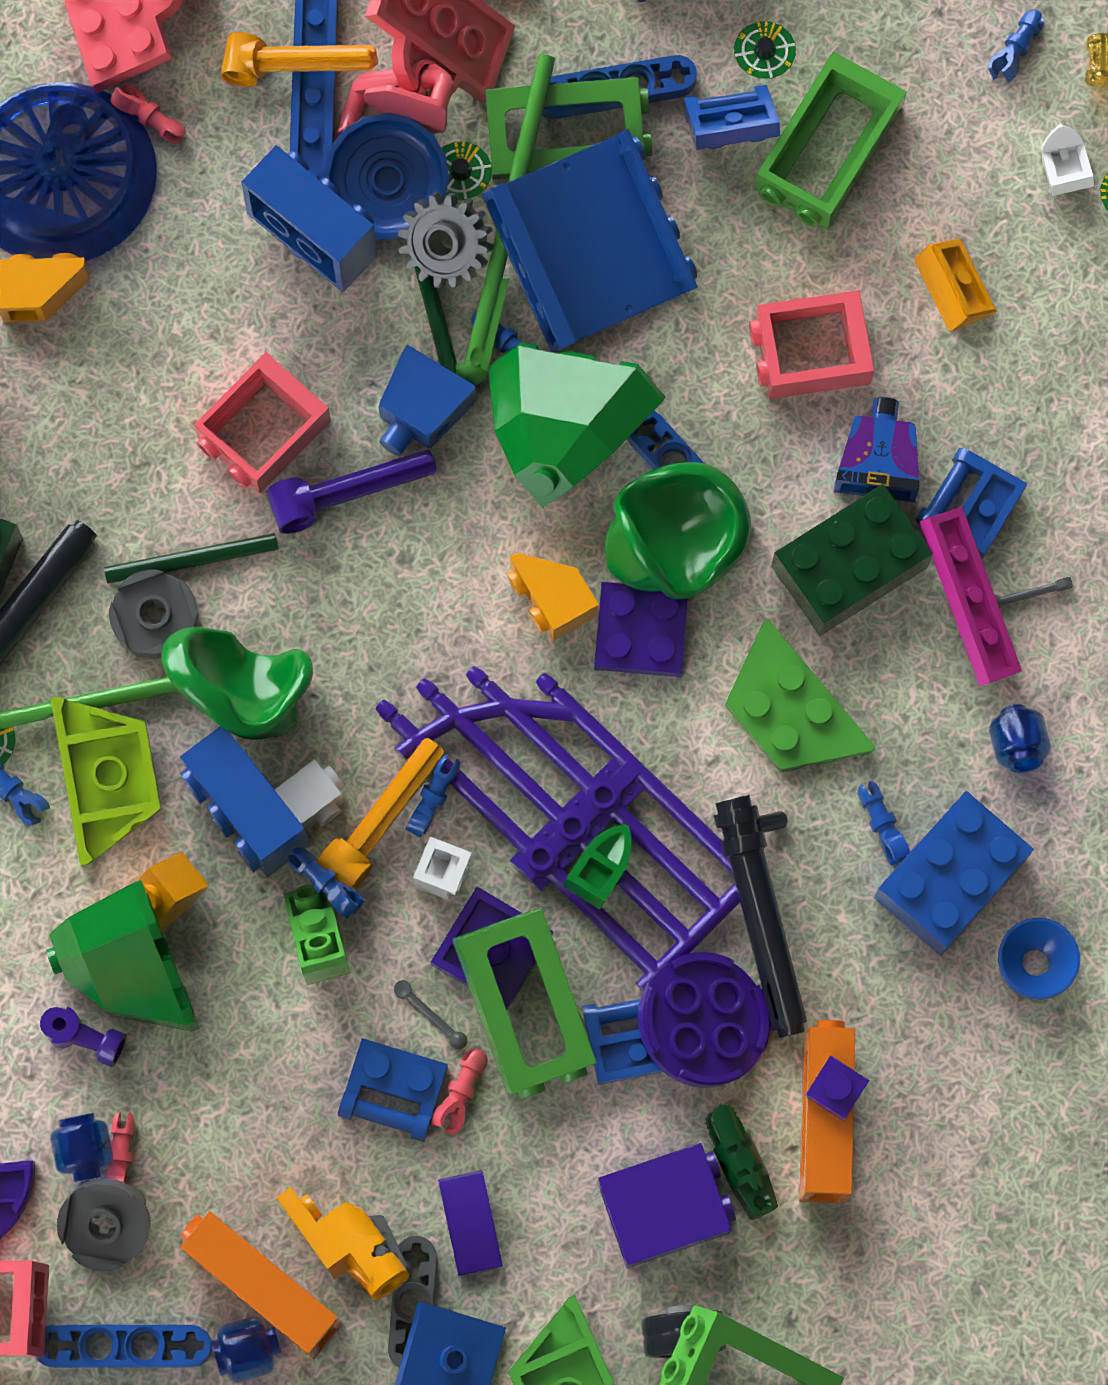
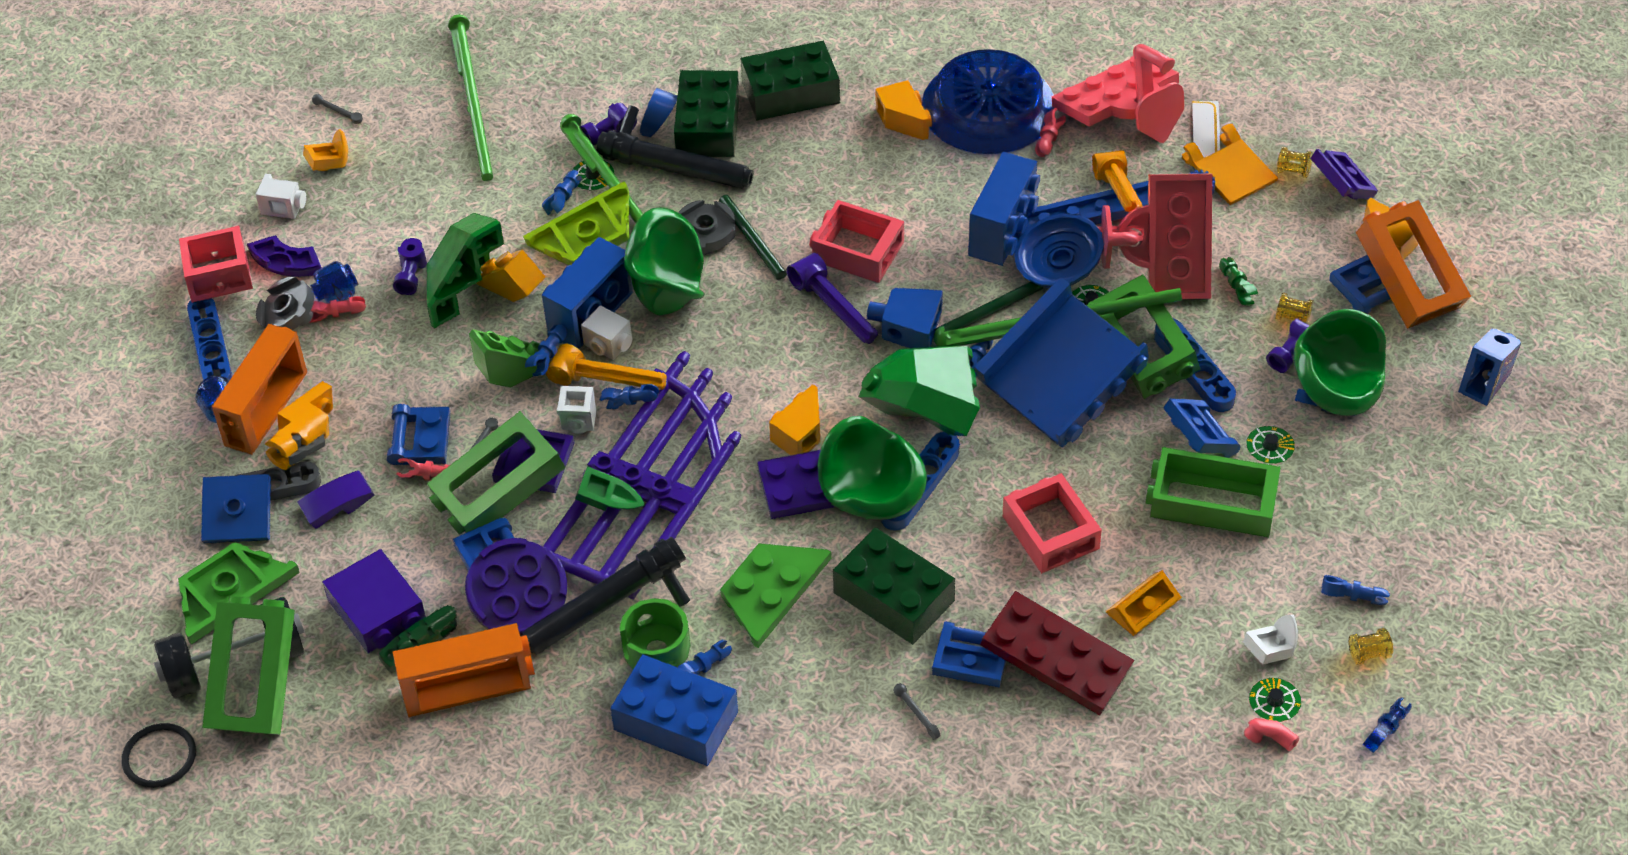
camera: 75 degrees right, 25 degrees down
gear [398,192,494,288] -> none
dark purple plate [805,1055,870,1121] -> none
torso [833,397,919,503] -> none
dark pink plate [920,507,1022,686] -> none
clear blue head [989,704,1051,773] -> none
blue piece [998,918,1080,1000] -> none
none -> bright green piece [619,598,691,669]
none -> dark red plate [980,591,1135,716]

